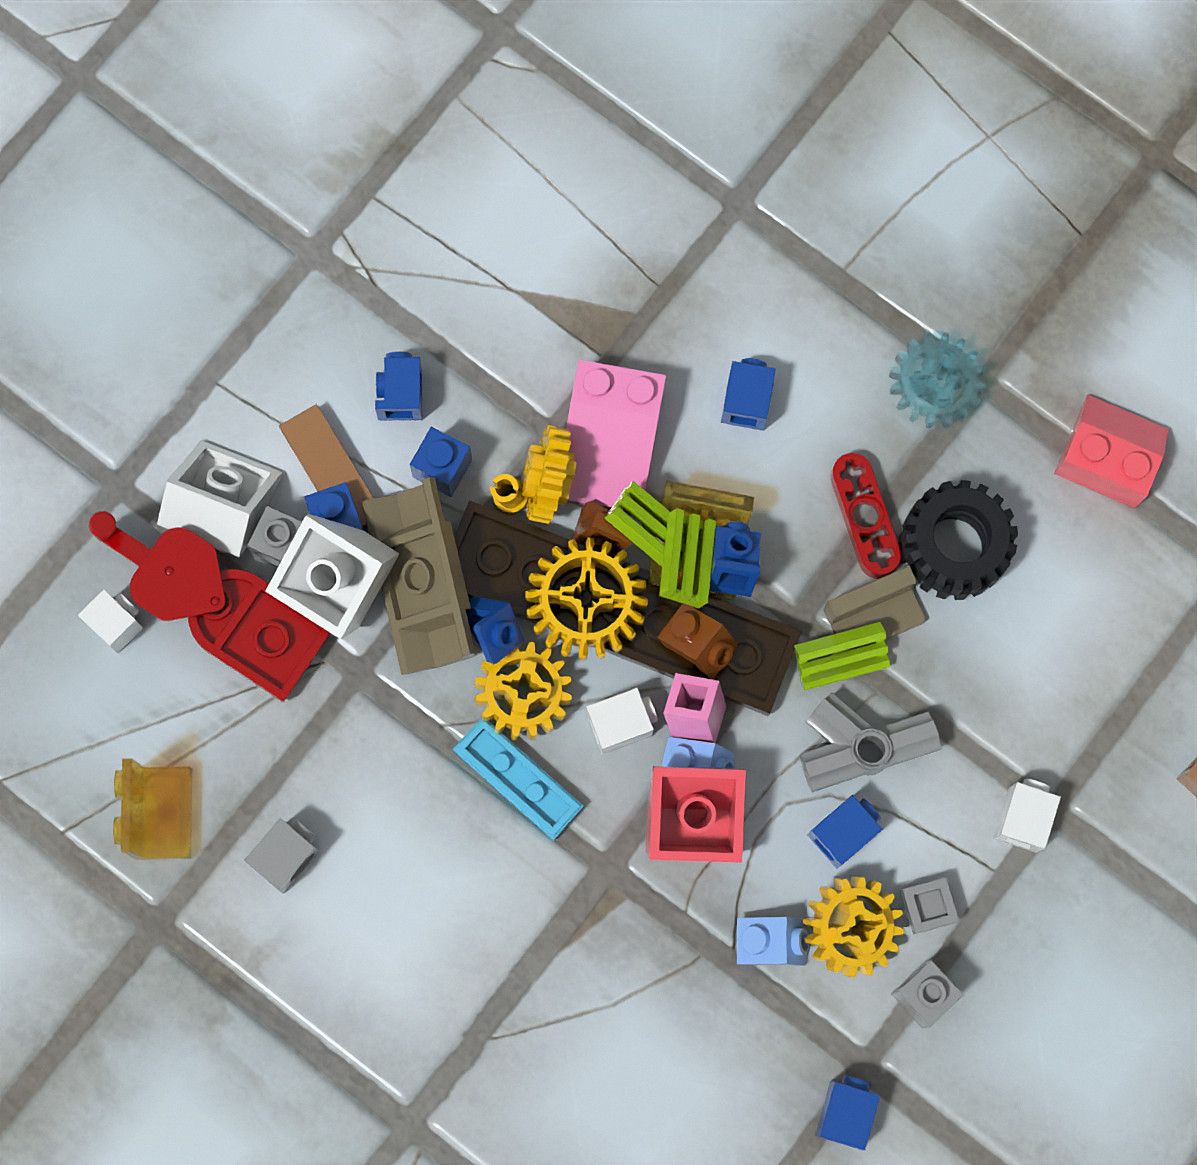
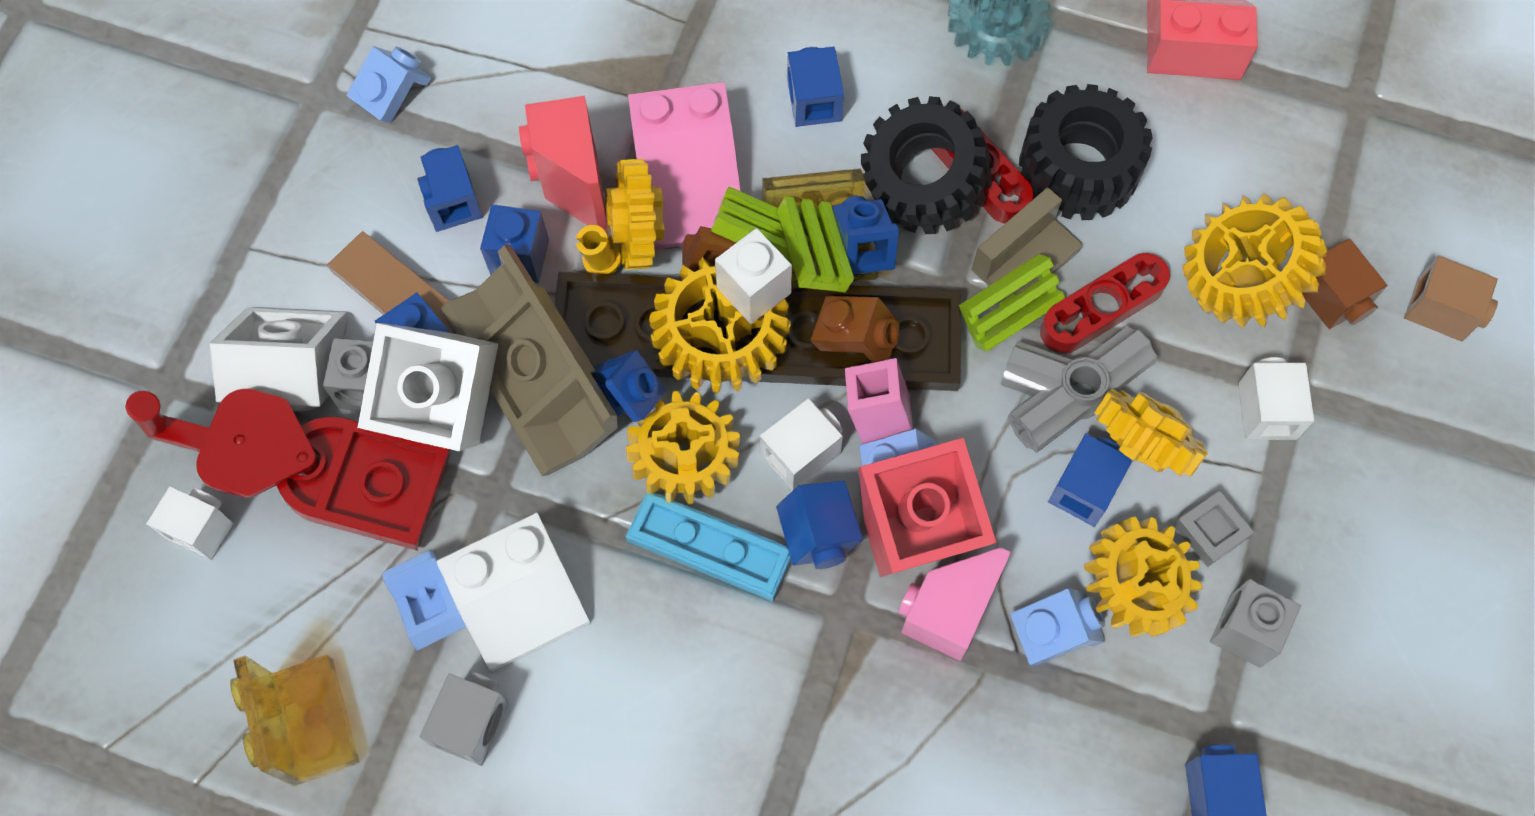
camera: 15 degrees left, 10 degrees down
none -> light blue bracket [346,46,432,123]
none -> light blue bracket [382,551,466,651]
none -> white slope [436,513,591,673]
none -> coral slope [519,95,607,232]
none -> white brick [715,228,792,324]
none -> blue brick [776,480,863,569]
none -> black tyre [861,96,993,234]
none -> bright pink slope [898,547,1011,661]
none -> red beam [1040,253,1170,354]
none -> yellow gear [1094,389,1208,477]
none -> yellow gear [1182,193,1327,329]
none -> dark orange brick [1302,238,1388,330]

